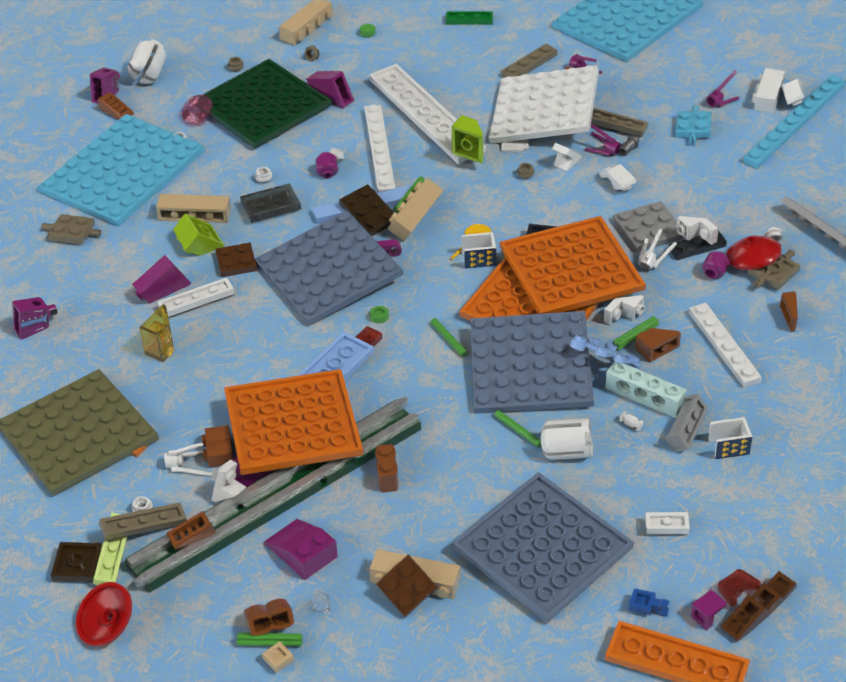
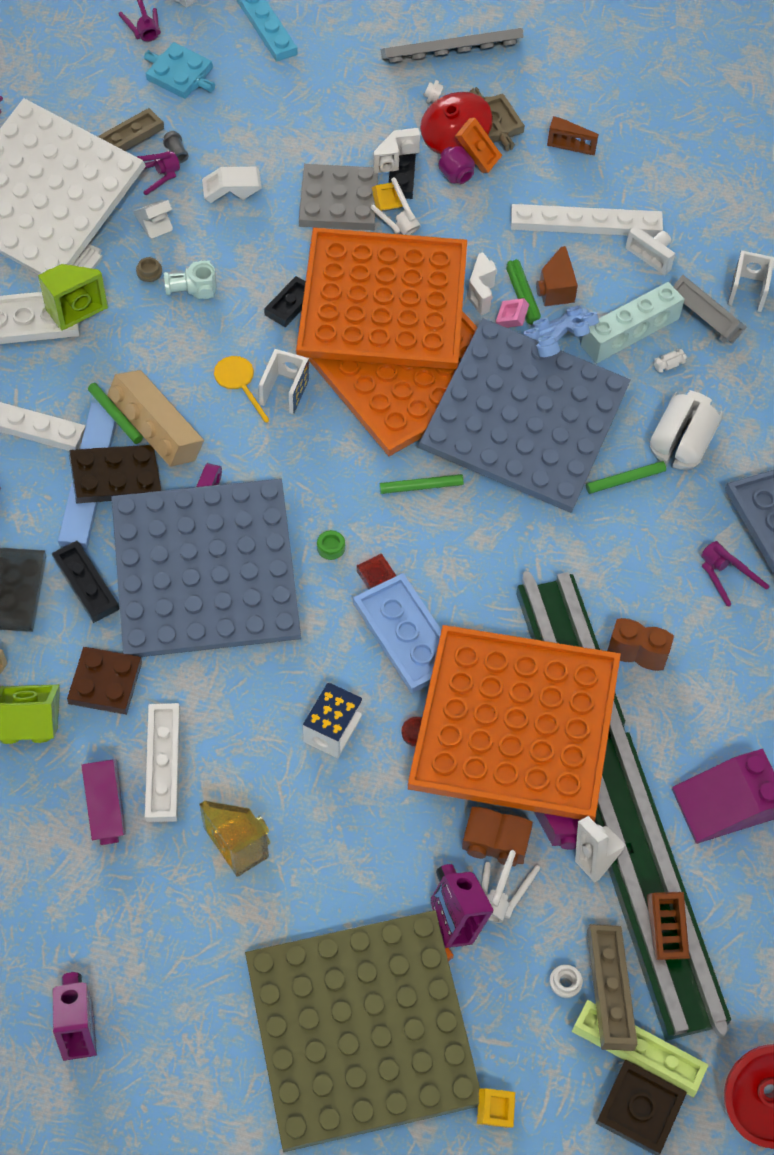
camera: 70 degrees left, 15 degrees up
none -> black plate [52,540,119,623]
none -> light aqua connector [164,260,217,299]
none -> piece [303,683,362,758]
none -> yellow plate [371,181,403,211]
none -> magenta torso [431,864,494,948]
none -> orange plate [455,118,502,173]
none -> yellow plate [477,1088,515,1128]
none -> bright pink plate [496,298,529,328]
none -> white tile [625,226,675,276]
none -> magenta plant [701,541,770,607]

